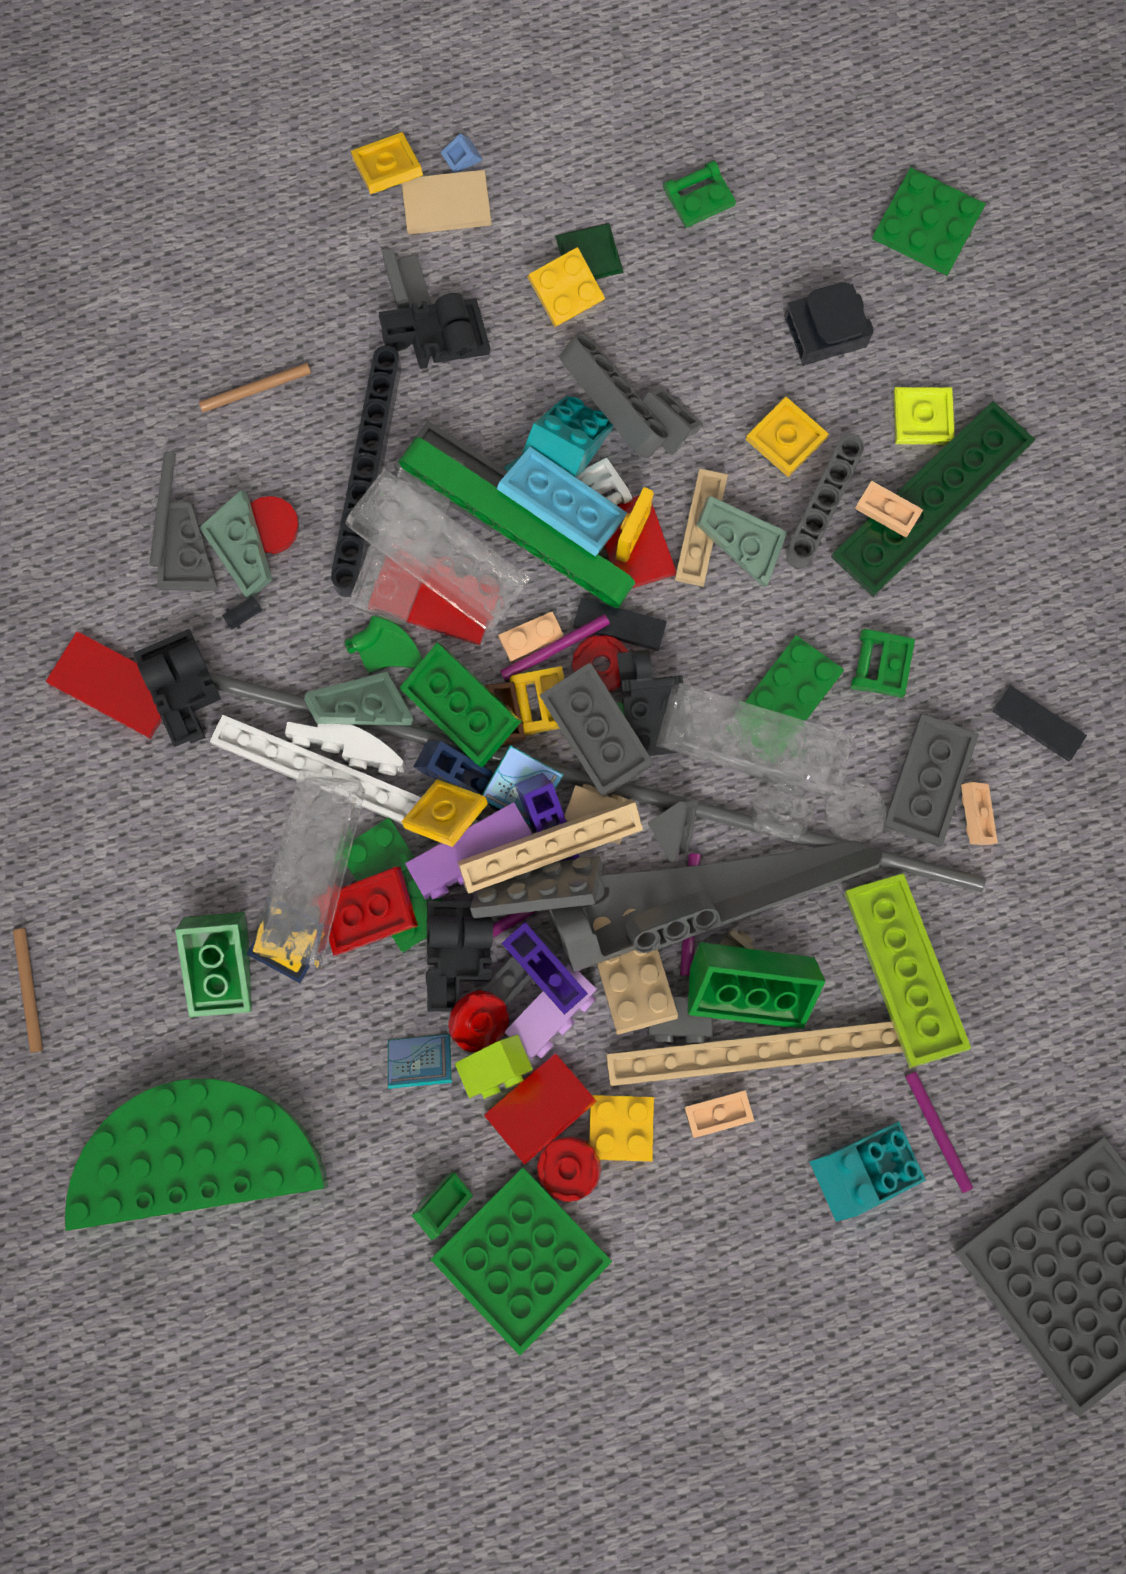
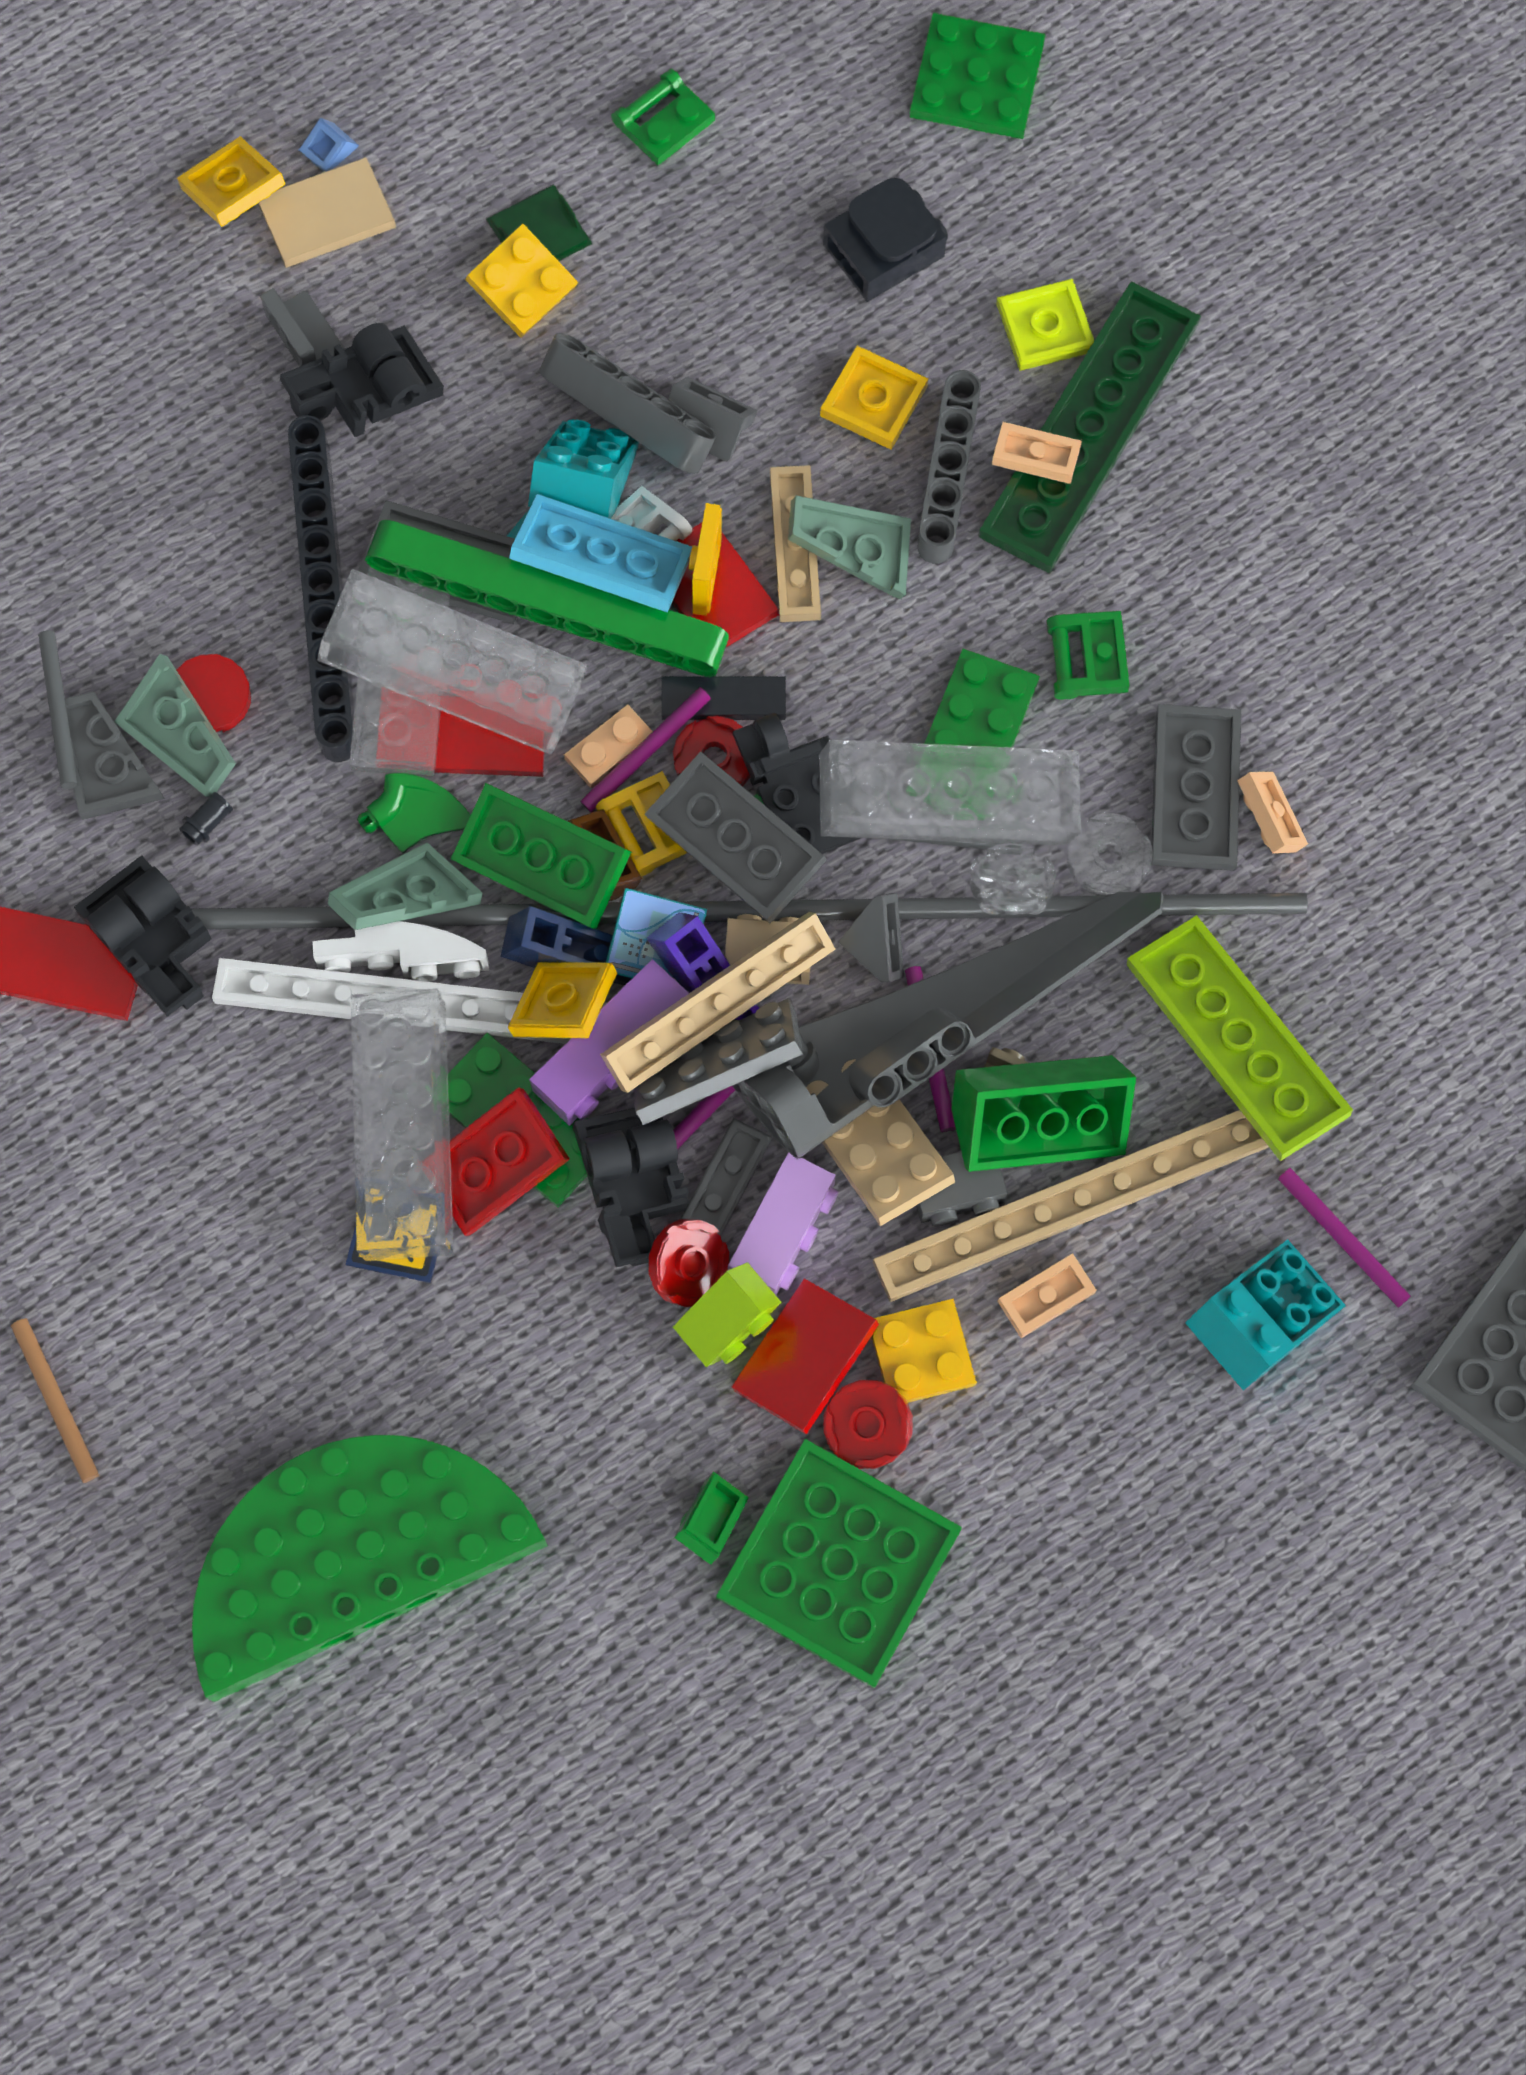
camera: 15 degrees left, 5 degrees down
green slope [175,912,252,1017] -> none
medium nougat bar [199,363,311,413] -> none
piece [388,1034,452,1089] -> none
dark purple slope [502,922,588,1015] -> none
black tile [993,686,1087,762] -> none

